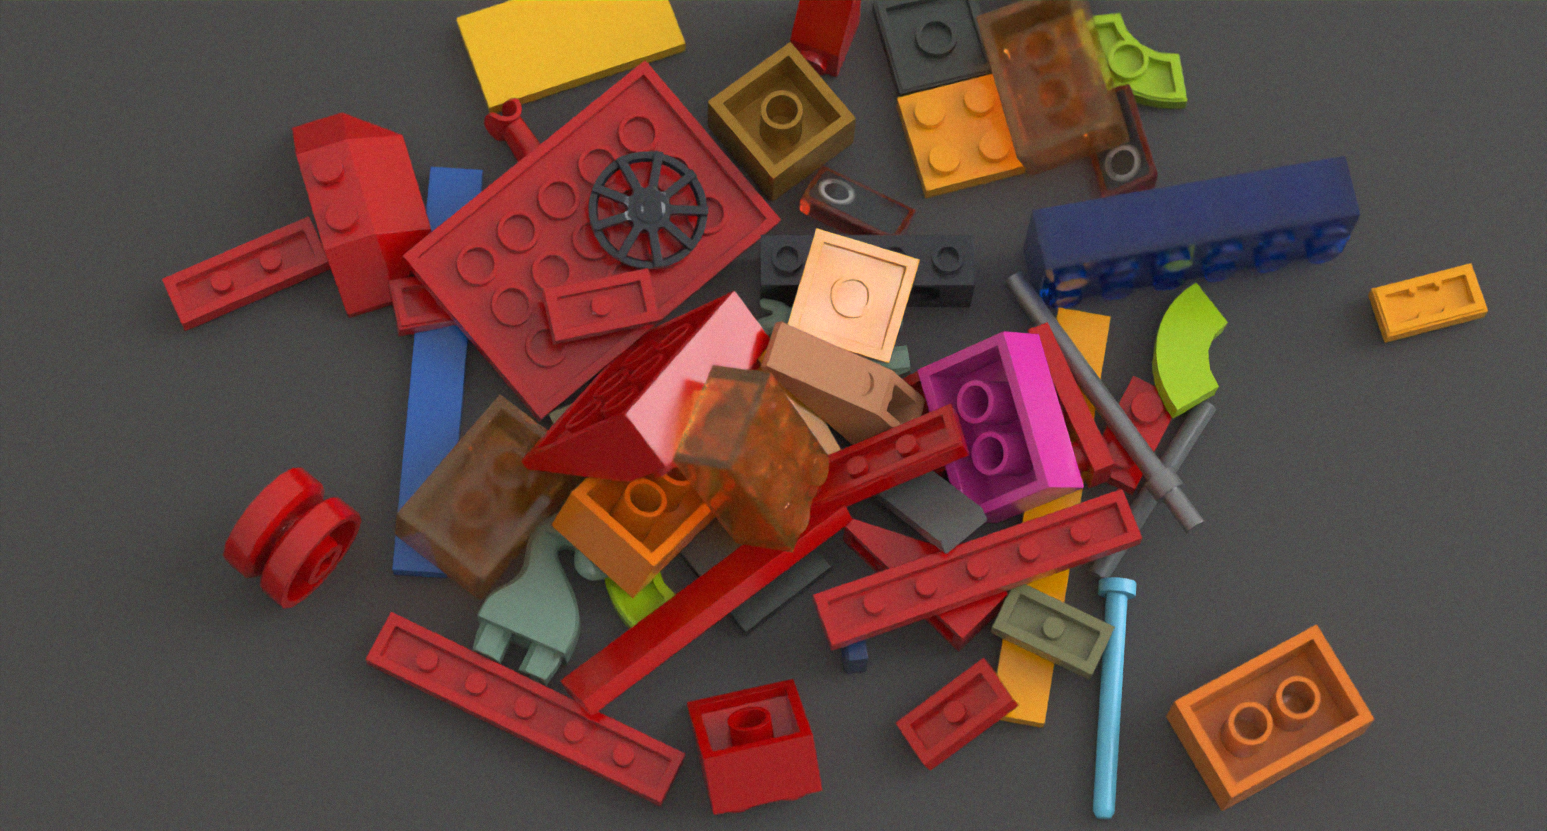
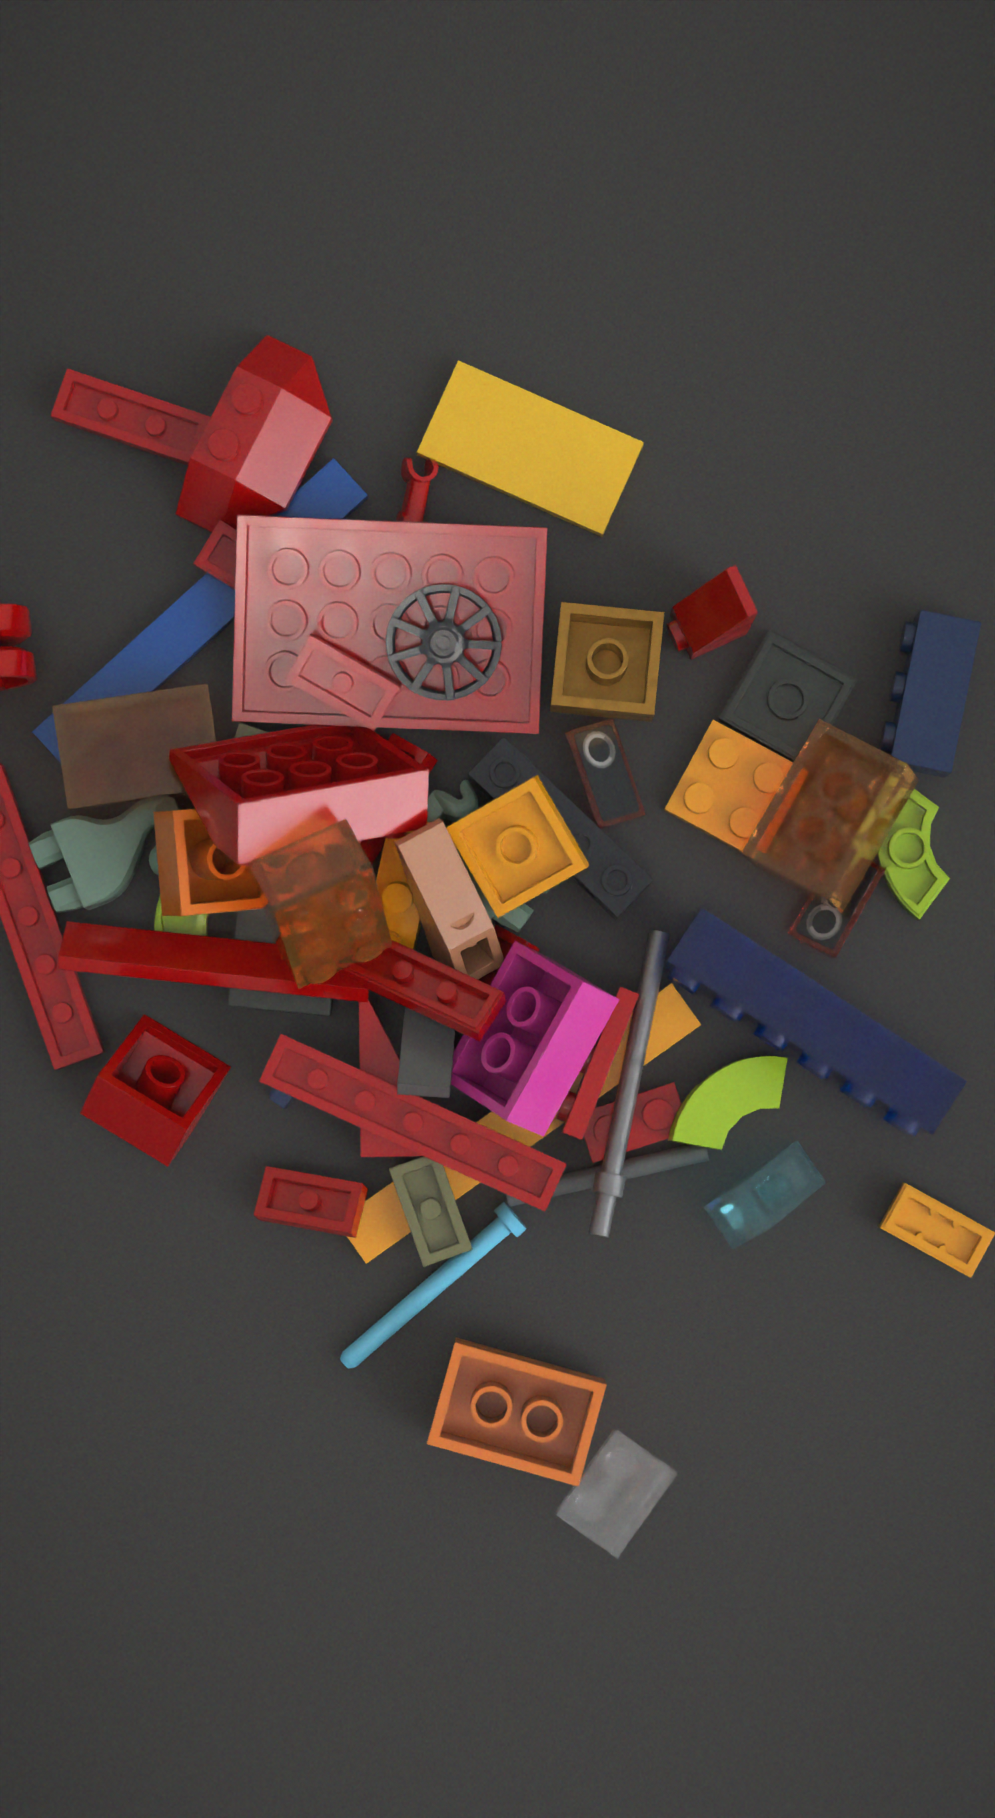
camera: 50 degrees right, 15 degrees up
none -> clear plate [555,1428,677,1558]
none -> clear light blue slope [704,1140,826,1249]

